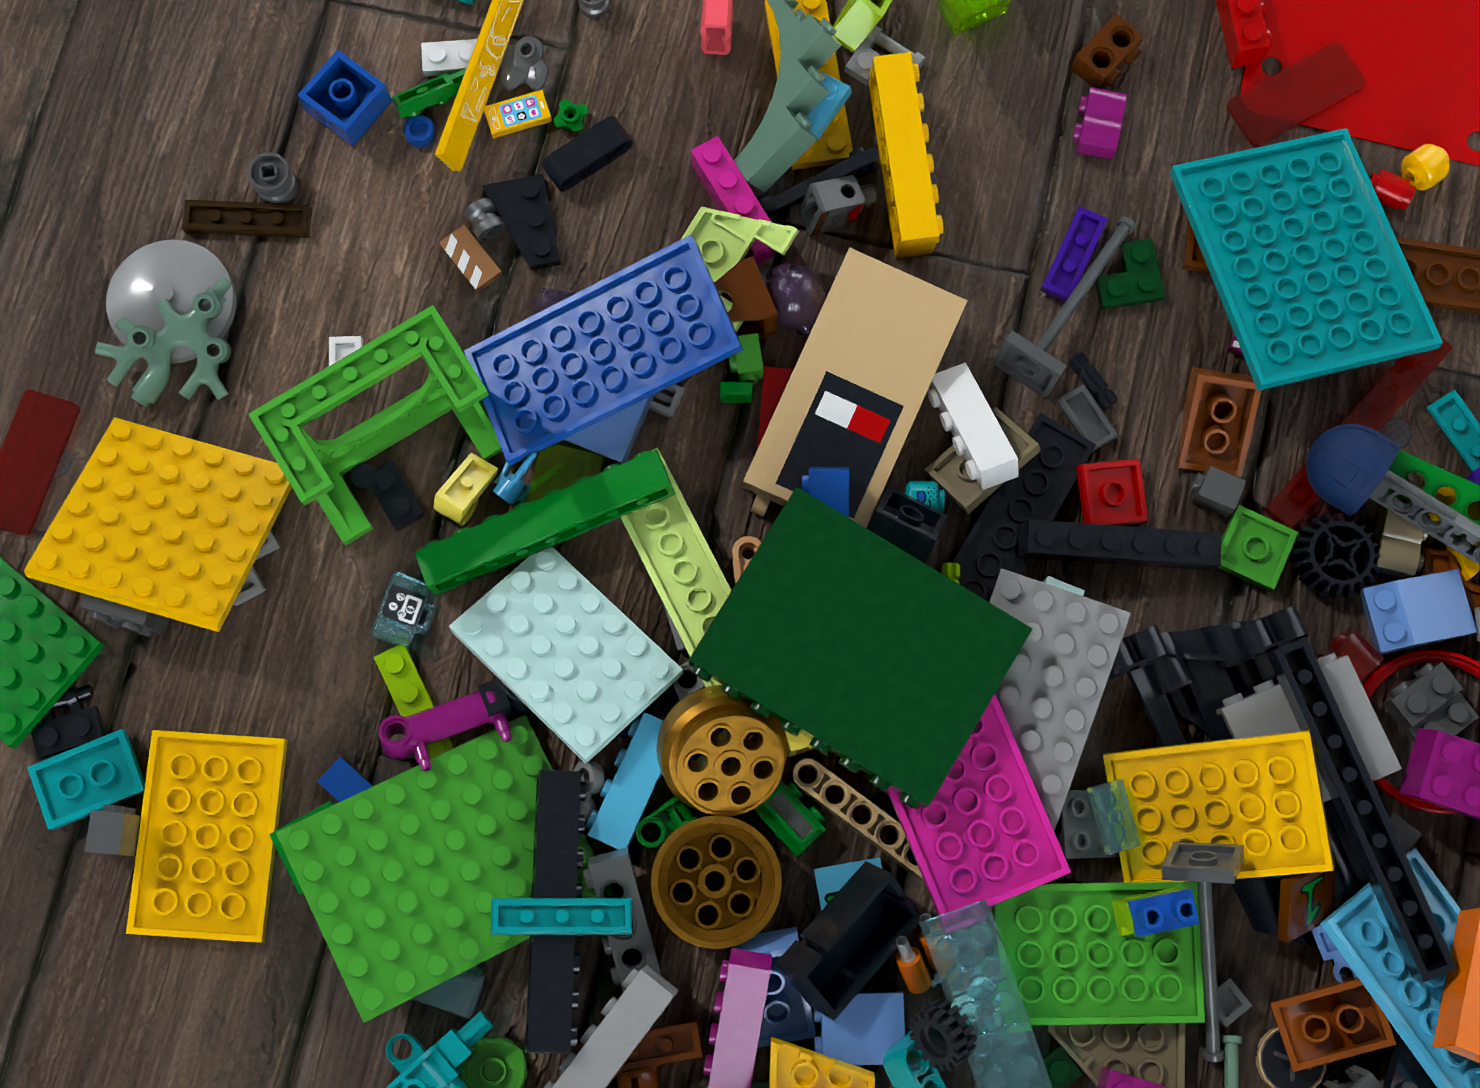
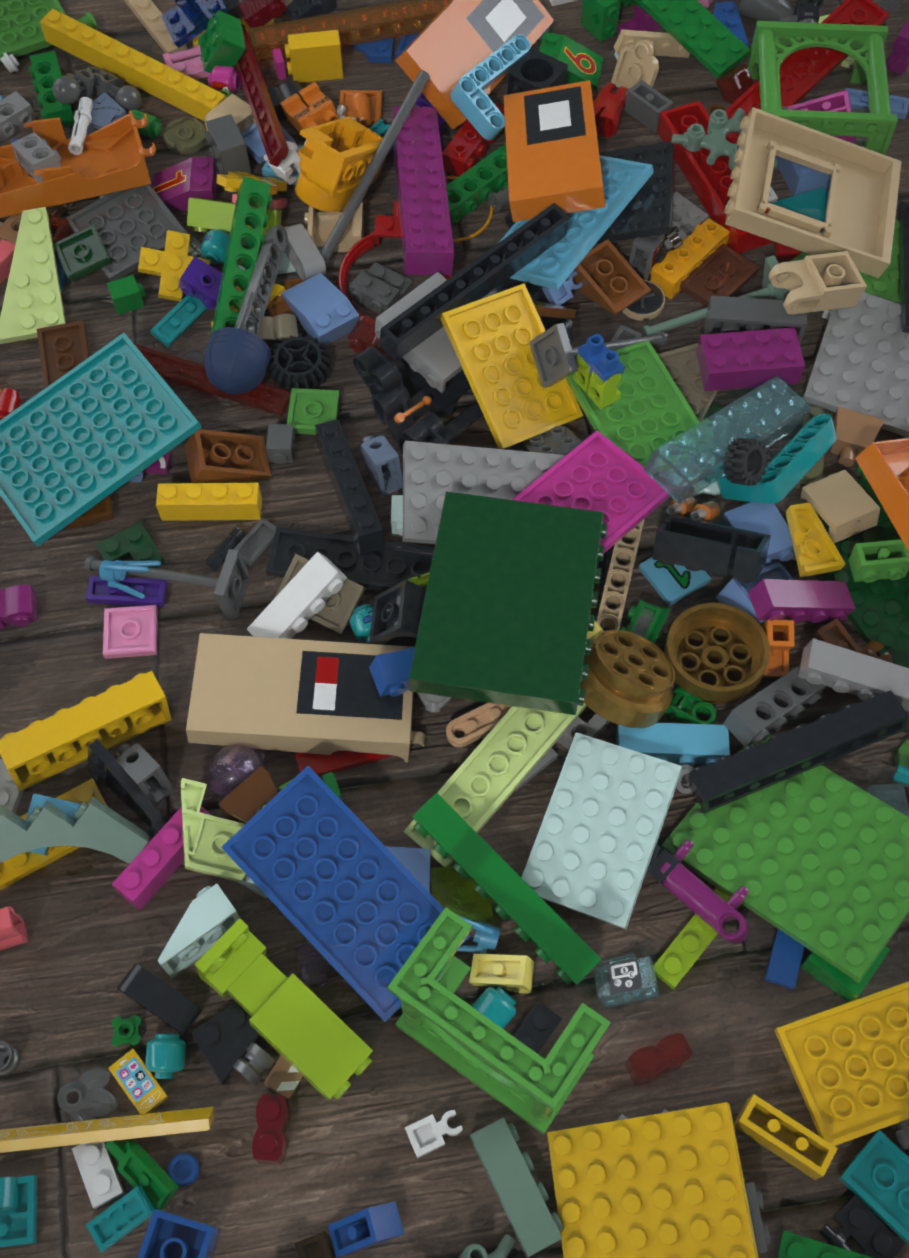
camera: 110 degrees left, 15 degrees down
teal tile [491,898,632,935] -> none
red tile [1076,458,1148,526] -> none
clear light blue plate [1087,779,1141,854] -> none
none -> teal plate [86,1185,154,1253]
none -> dark azure plant [99,560,161,599]
none -> bright pink tile [103,605,158,659]
none -> teal head [145,1033,186,1079]
none -> yellow brick [156,483,262,521]
none -> light aqua slope [158,884,240,978]
none -> lime brick [195,918,373,1101]
none -> dark red brick [252,1094,291,1165]
none -> blue slope [328,1201,404,1258]
none -> sand blue torso [361,435,403,497]
none -> orange hinge [394,396,432,424]
none -> sand green brick [470,1117,564,1258]
none -> teal head [473,986,516,1029]
none -> clear red brick [625,1033,693,1085]
none -> yellow brick [733,1094,838,1180]
none -> orange brick [762,619,794,678]

